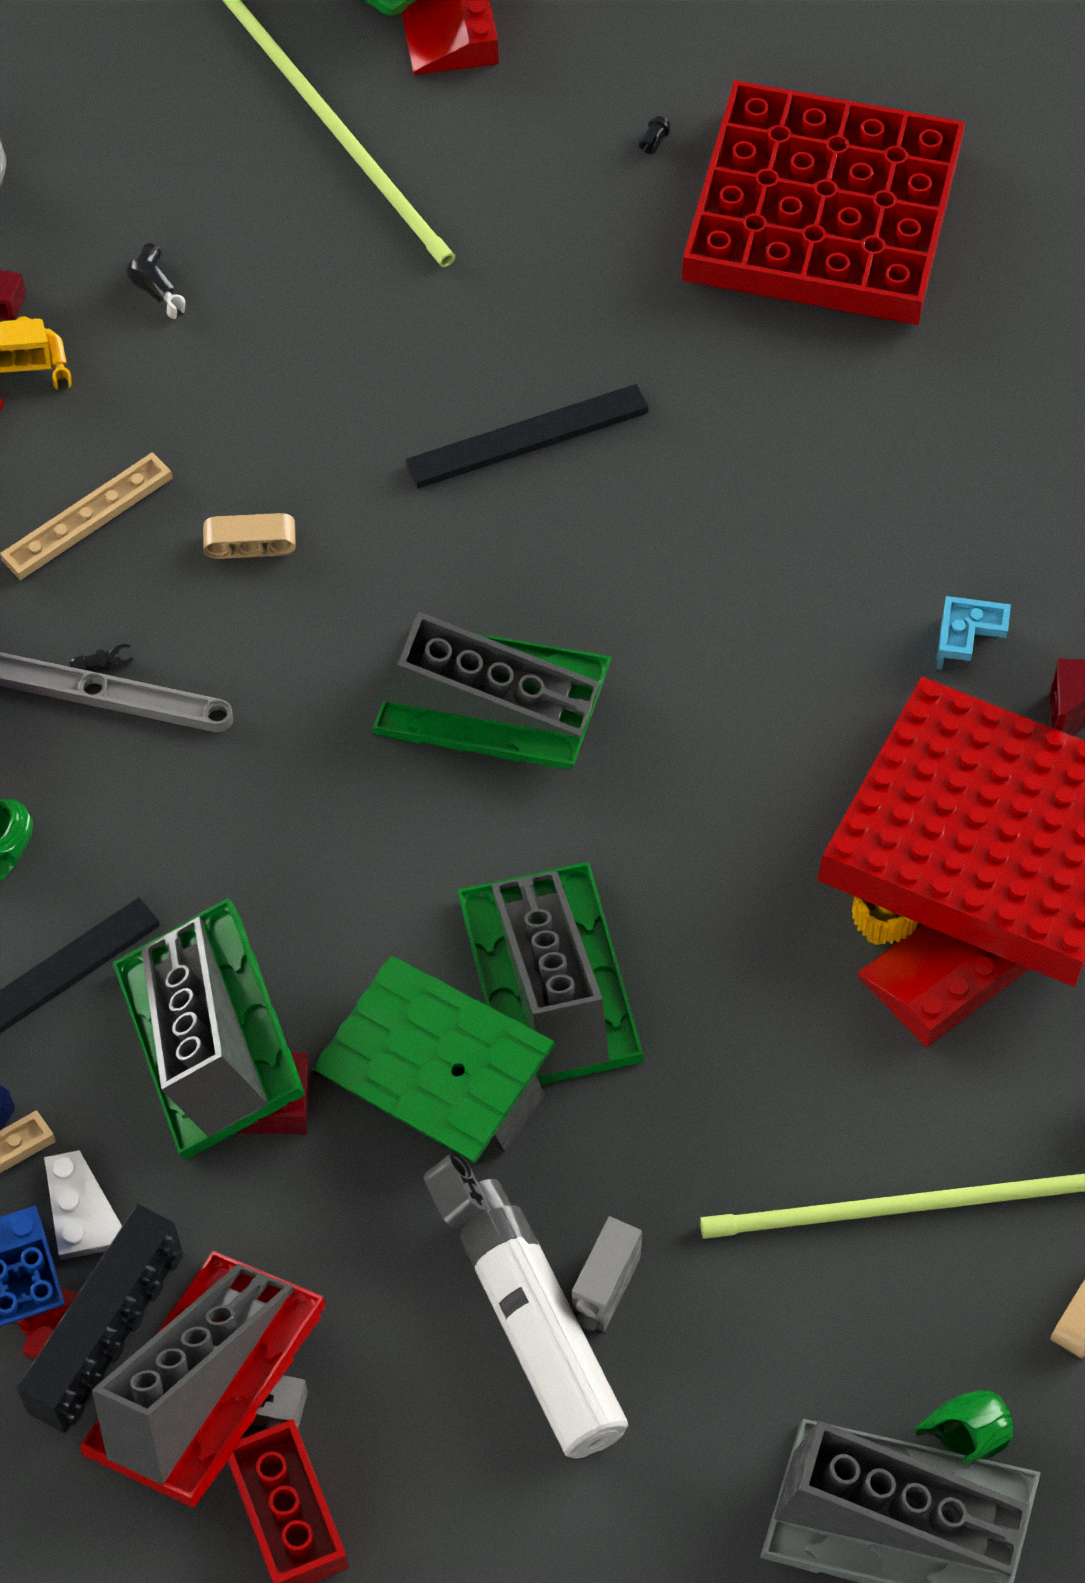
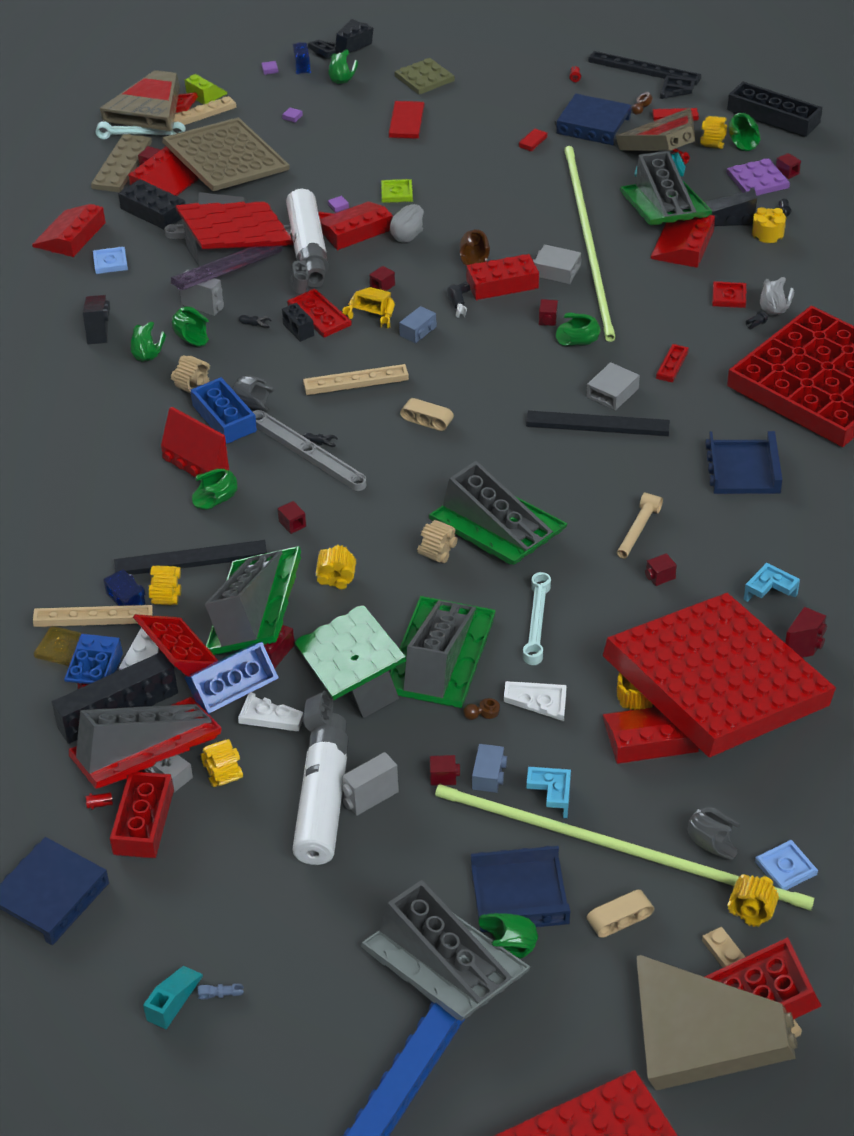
camera: 30 degrees right, 15 degrees down
none -> red pin [85,792,113,810]
none -> red slope [133,614,218,676]
none -> yellow brick [149,566,181,605]
none -> brick [185,642,279,714]
none -> yellow brick [200,739,243,787]
none -> white wing [238,692,304,731]
none -> dark red brick [278,501,307,534]
none -> yellow brick [316,544,356,589]
none -> sand blue brick [399,306,437,343]
none -> tan brick [417,520,458,563]
none -> dark red brick [430,755,460,786]
none -> reddish brown hair [460,229,490,266]
none -> reddish brown plate [463,698,500,720]
none -> red brick [467,254,539,300]
none -> dark blue panel [471,846,570,933]
none -> sand blue brick [472,744,508,793]
none -> white wing [504,681,566,721]
none -> light aqua piece [523,572,551,665]
none -> medium azure panel [527,767,571,819]
none -> light grey brick [533,245,581,284]
none -> dark red brick [539,299,558,326]
none -> green hair [556,313,601,346]
none -> light grey brick [587,362,640,410]
none -> tan piece [617,492,663,559]
none -> dark red brick [645,553,677,586]
none -> red tile [656,344,689,383]
none -> dark blue panel [705,431,782,494]
none -> red tile [712,281,747,308]
none -> light grey hair [760,277,794,316]

